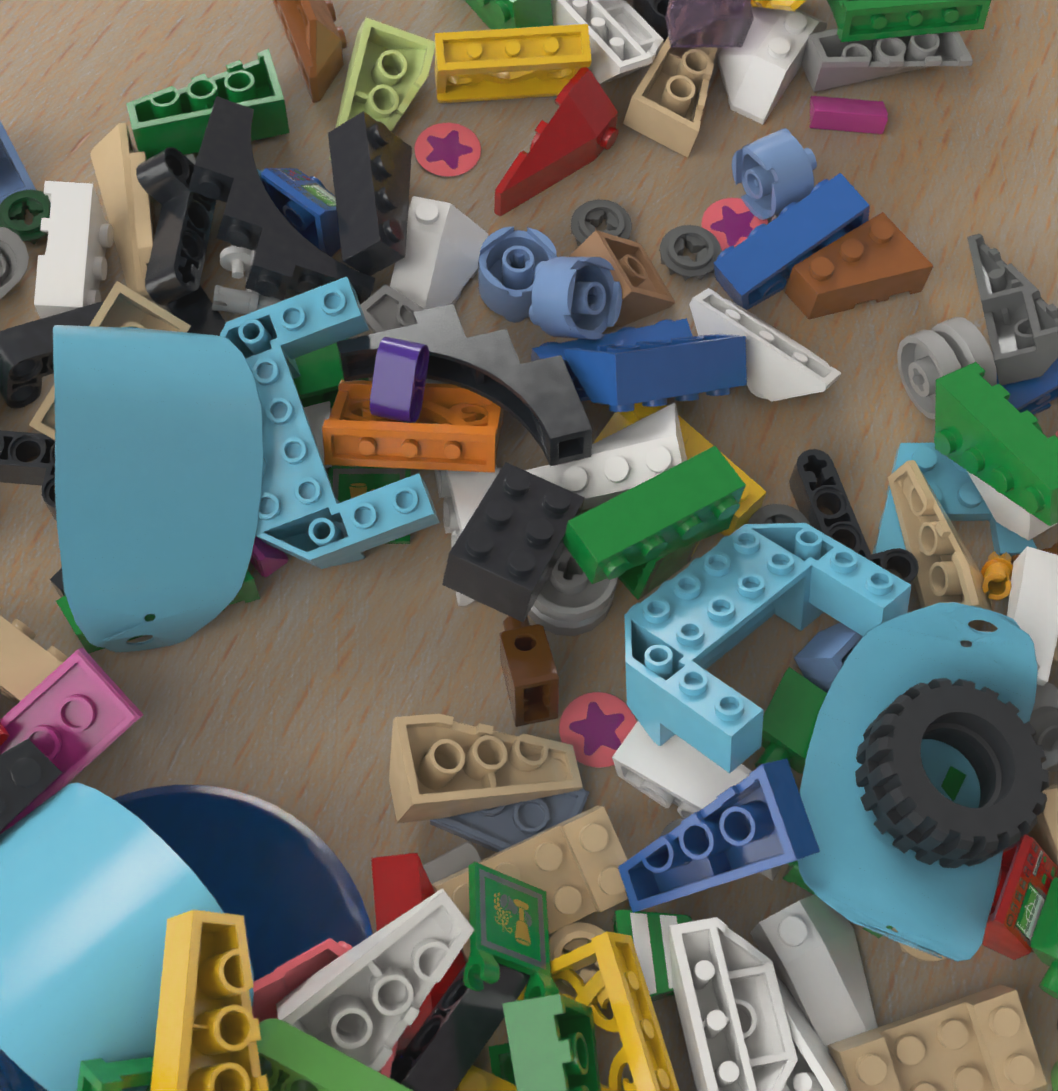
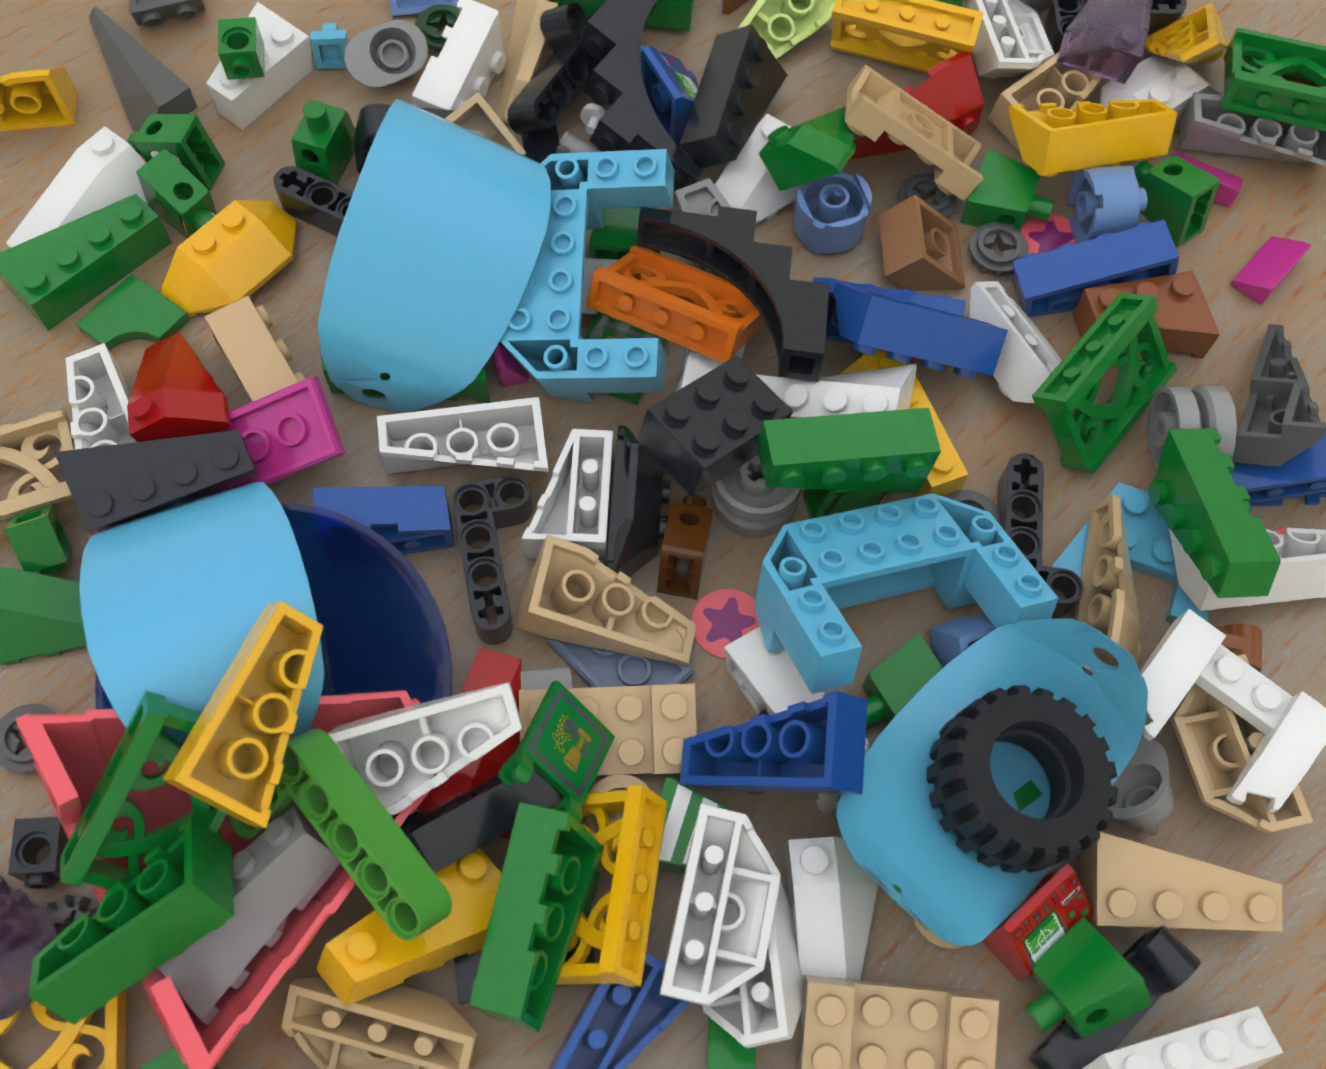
camera: 25 degrees right, 0 degrees up
beam [370,337,429,423] -> none
coral sticker [414,123,481,177] -> none
medium blue brick [529,257,622,339] -> none
light orange axle [981,551,1013,600] -> none
none -> blue wedge [312,485,455,567]
none -> white wedge [377,397,549,474]
none -> black beam [453,475,533,645]
none -> white wedge [522,429,614,562]
none -> black wedge [606,425,671,577]
none -> green wedge [758,106,860,191]
none -> tan piece [845,64,983,201]
none -> green torso [960,149,1055,231]
none -> yellow wedge [1009,99,1178,177]
none -> green fence [1032,292,1177,473]
none -> green torso [1134,156,1220,248]
none -> dark pink slope [1230,236,1311,305]

